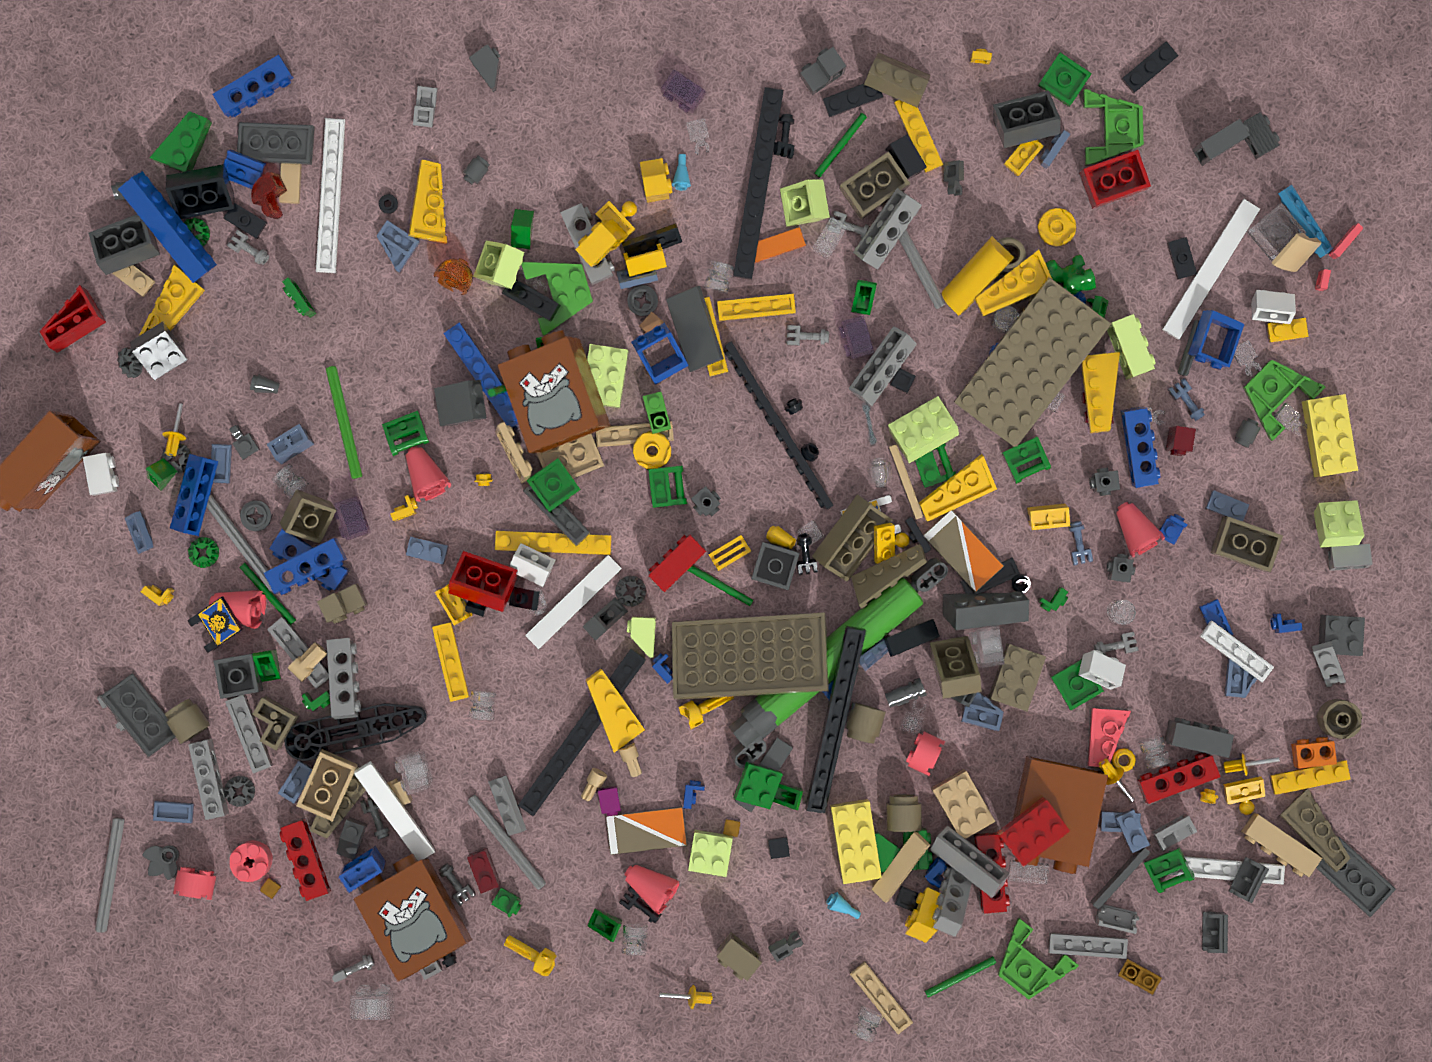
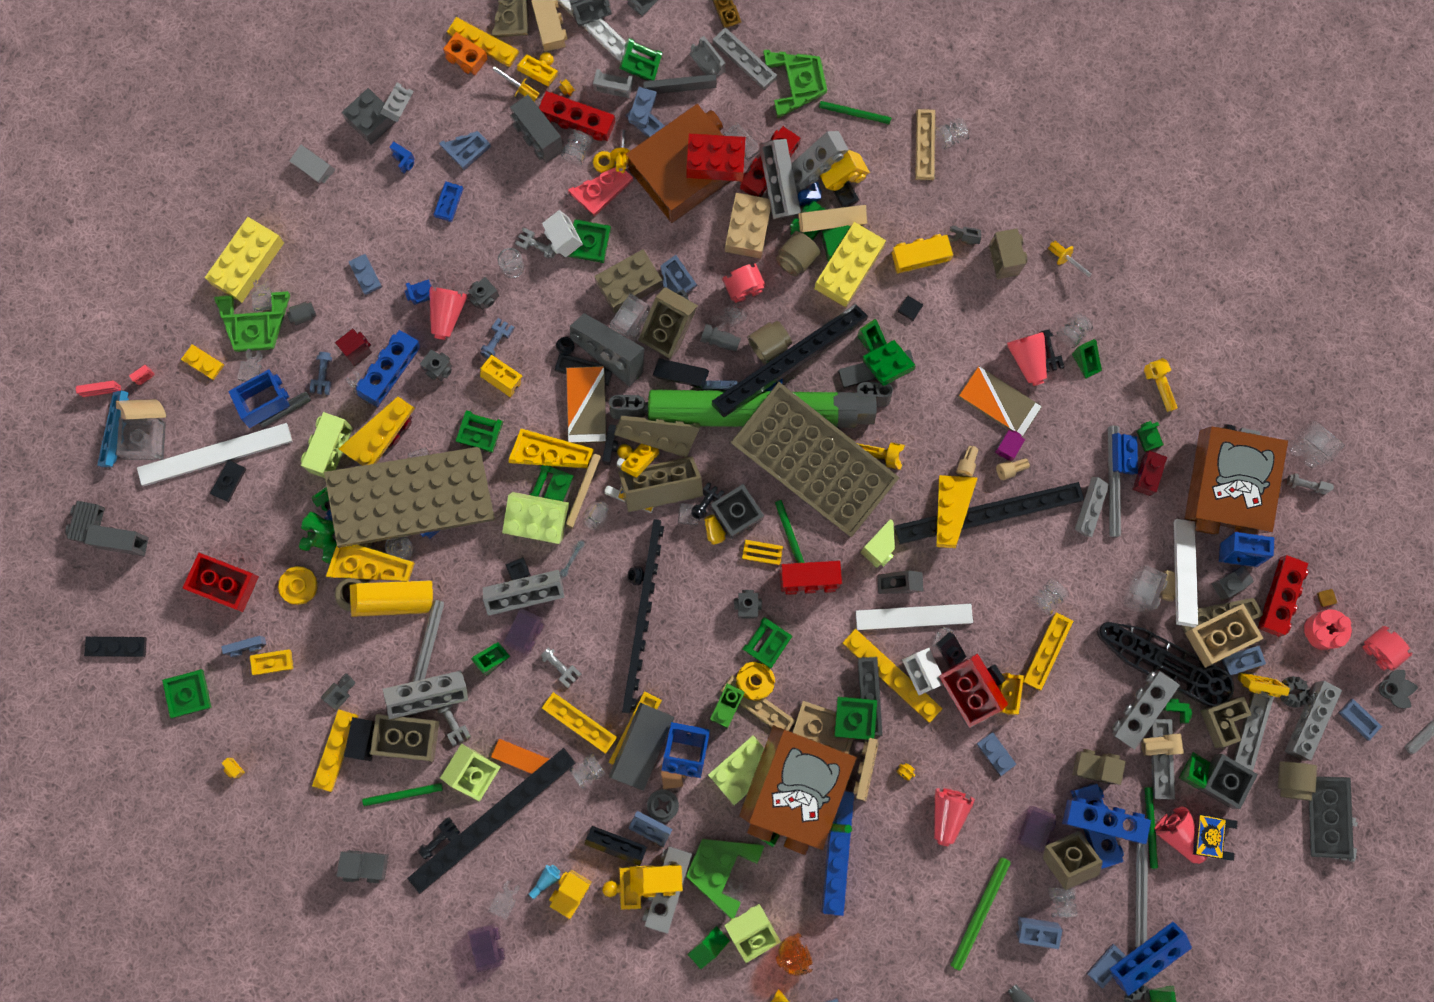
camera: 145 degrees left, 10 degrees down
sand blue plate [124,511,154,554] -> none
yellow bracket [140,585,174,606] -> none
green gear [188,537,219,568] -> none
dark grey plate [229,425,260,460] -> none
dark grey gear [240,501,272,531] -> none
dark grey hinge [360,797,389,840] -> none
green plate [382,411,430,456] -> none
yellow bracket [390,495,418,521] -> none
dark grey brick [434,380,487,426] -> none
dark grey hinge [439,863,476,906] -> none
black plate [502,279,561,322] -> none
dark grey gear [615,576,646,607] -> none
yellow hinge [623,243,667,277] -> none
blue bracket [652,653,673,684] -> none
blue bracket [683,780,705,809] -> none
yellowish green brick [688,830,733,877] -> none
pearl gold piece [723,819,741,837] -> none
black plate [785,398,803,415] -> none
clear plate [811,217,848,260] -> none
black plate [823,84,883,118] -> none
medium azure cone [826,892,861,919] -> none
dark tan slope [864,52,931,108] -> none
dark grey brick [993,90,1061,148] -> none
green bracket [1037,587,1068,612] -> none
bright green wing [1083,89,1144,166] -> none
white tile [1200,621,1274,683] -> none
dark tan brick [1211,517,1283,572] -> none
white brick [1251,290,1296,324] -> none
yellowish green brick [1314,500,1364,548] -> none
dark tan brick [1317,699,1362,739] -> none
none -> yellow brick [891,234,953,274]
none -> blue plate [1112,433,1138,475]
none -> yellow plate [1237,672,1290,697]

